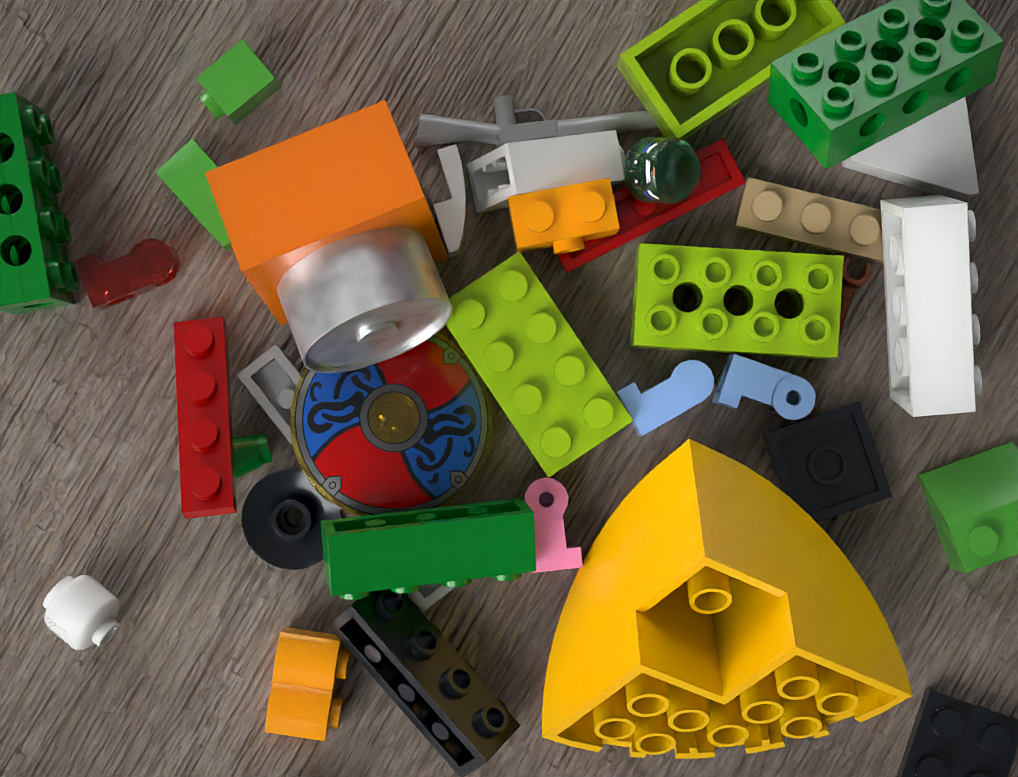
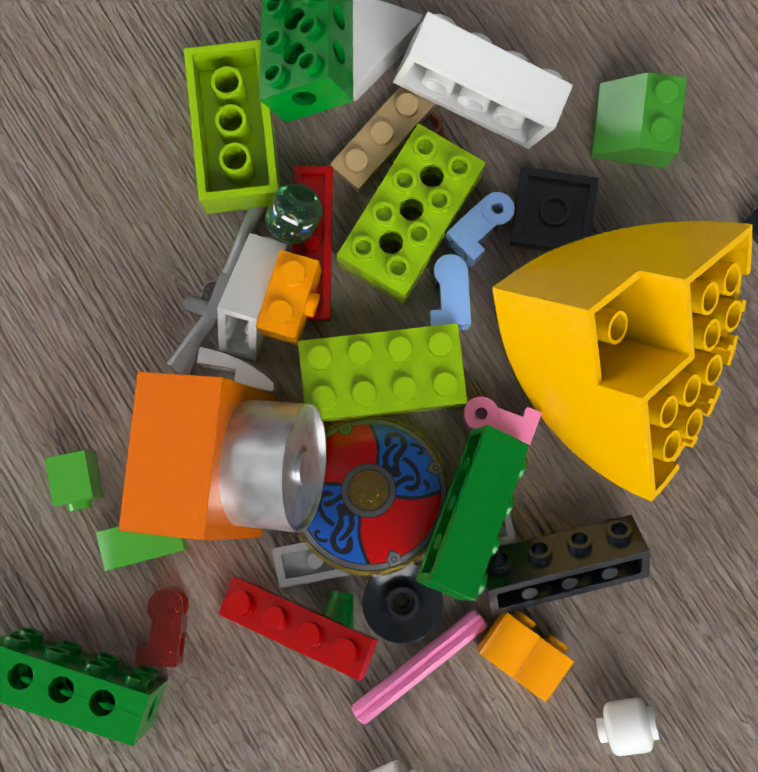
camera: 60 degrees left, 5 degrees down
none -> bright pink axle [352,610,487,725]

